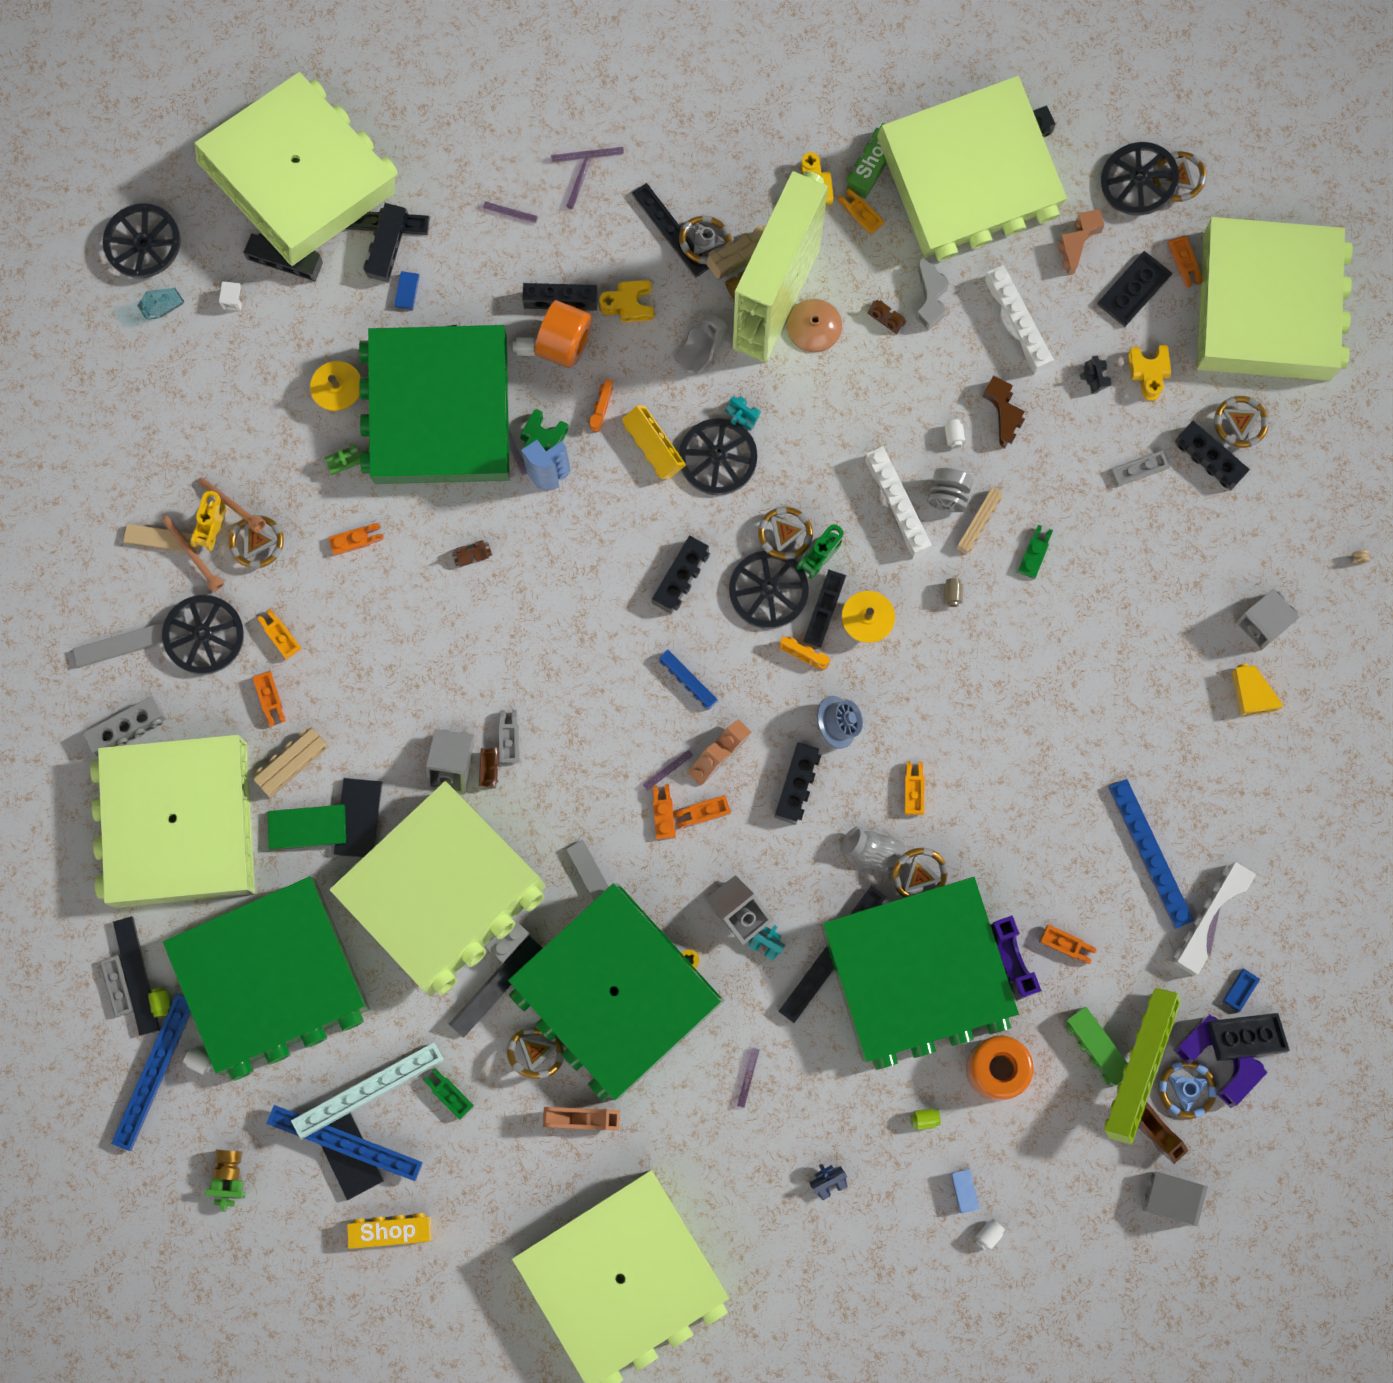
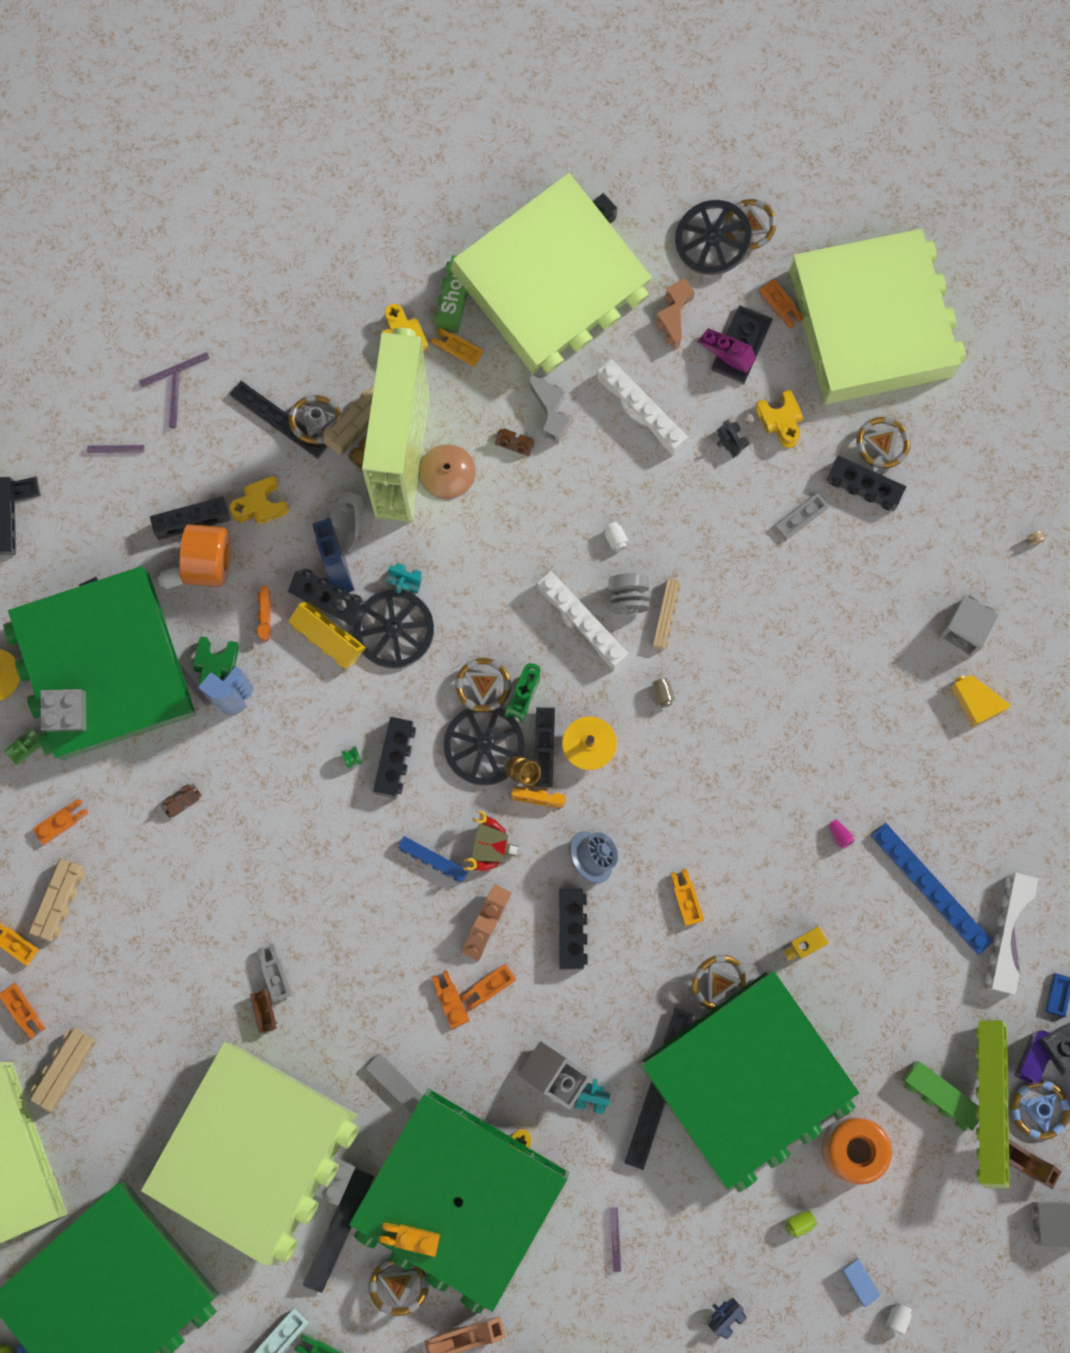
camera: 20 degrees left, 0 degrees up
green tile [268,804,346,850] -> none
black tile [334,778,383,858] -> none
blue tile [394,271,420,310] -> none
light grey slope [426,729,474,794] -> none
clear purple bar [643,750,693,791] -> none
light grey hair [840,826,905,874] -> none
reddish brown arch [983,375,1025,448] -> none
dark purple arch [990,915,1042,1001] -> none
green hinge [1017,525,1053,579] -> none
orange hinge [1039,924,1097,964] -> none
none -> tan brick [28,858,86,942]
none -> light grey brick [41,689,86,732]
none -> black brick [287,568,367,626]
none -> dark blue slope [312,518,355,593]
none -> green wheel [341,746,362,769]
none -> light orange hinge [379,1223,440,1257]
none -> torso [463,811,518,872]
none -> pearl gold wheel [505,756,541,786]
none -> magenta slope [697,328,757,373]
none -> yellow torso [783,926,829,961]
none -> dark pink cone [828,819,855,849]

